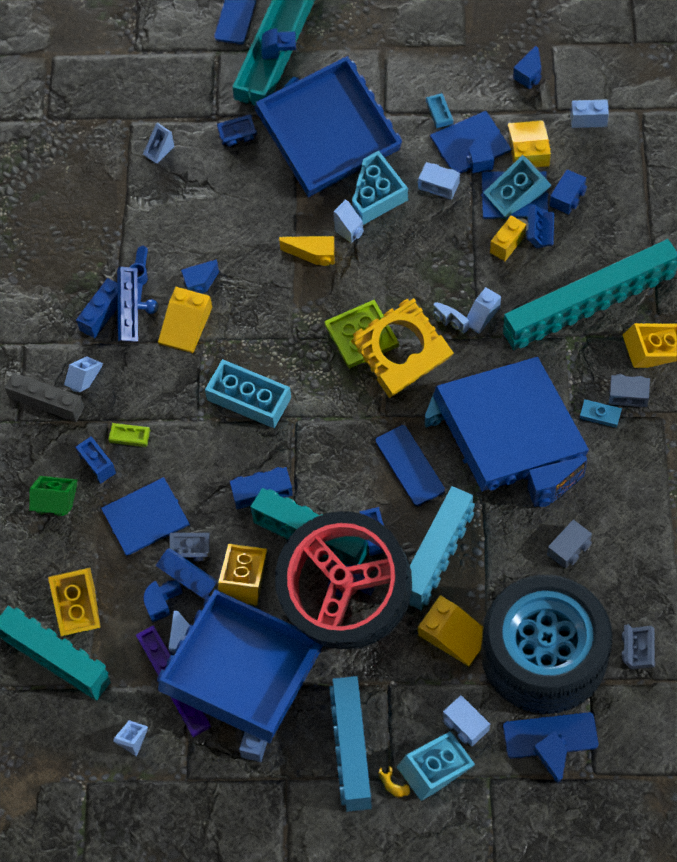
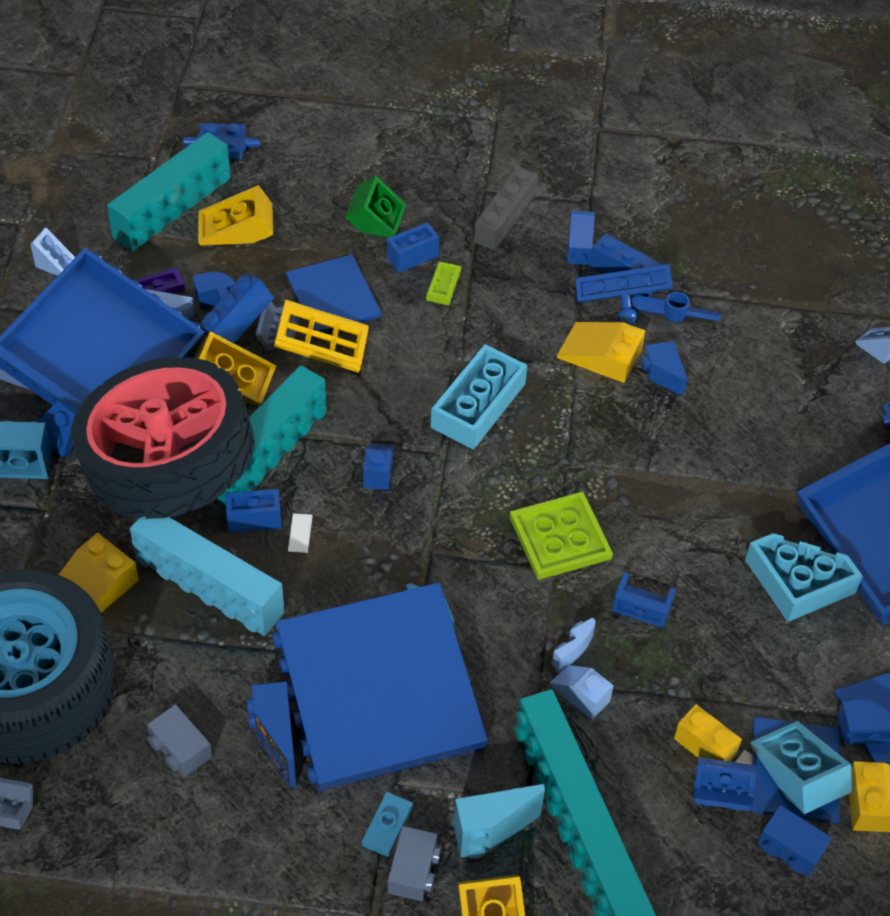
camera: 90 degrees right, 10 degrees down
light blue slope [64,356,103,392] -> none
blue brick [230,467,293,510] -> none
yellow slope [279,236,335,266] -> none
light blue slope [334,200,363,243] -> none
yellow hose [351,298,454,398] -> none
blue piece [376,425,445,506] -> none
light blue brick [418,162,460,200] -> none
none -> blue wing [37,399,78,457]
none -> yellow piece [274,300,369,373]
none -> white sticker [288,513,313,553]
none -> blue slope [363,444,394,490]
none -> medium azure slope [454,784,545,858]
none -> blue slope [567,211,595,265]
none -> blue panel [612,572,676,628]

